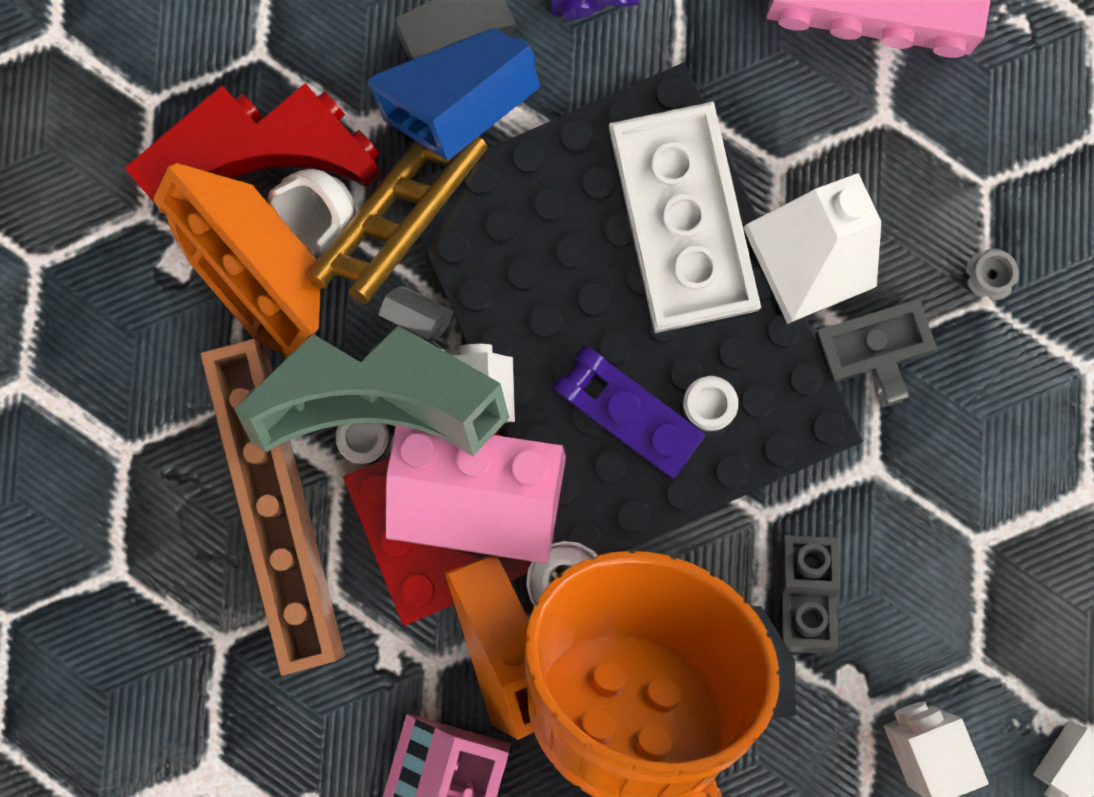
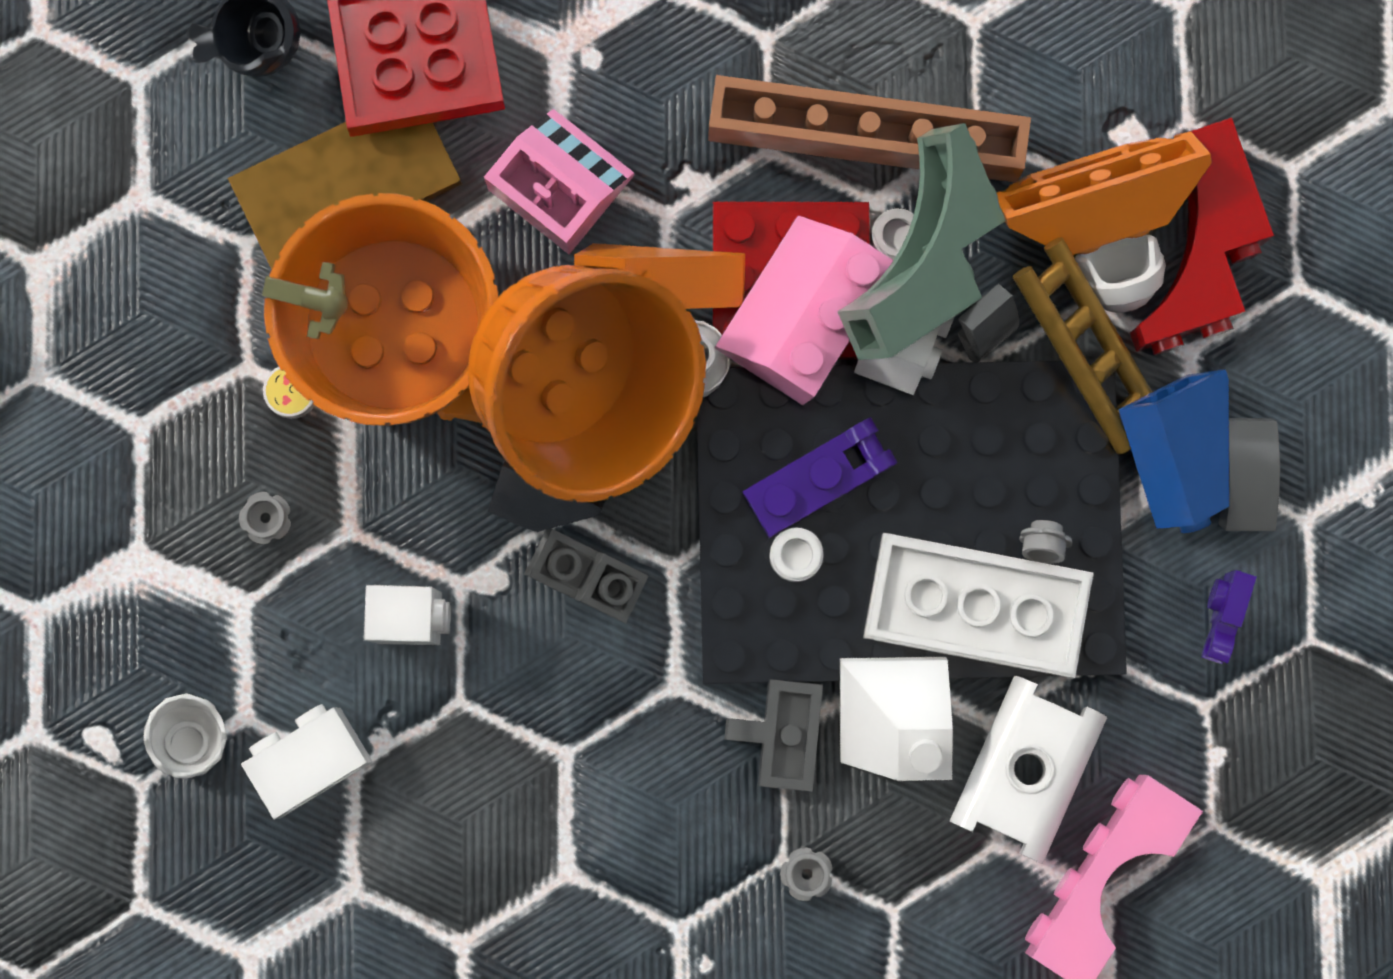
camera: 105 degrees right, 0 degrees up
none -> white piece [950,676,1107,864]
none -> light grey plate [1019,520,1072,564]

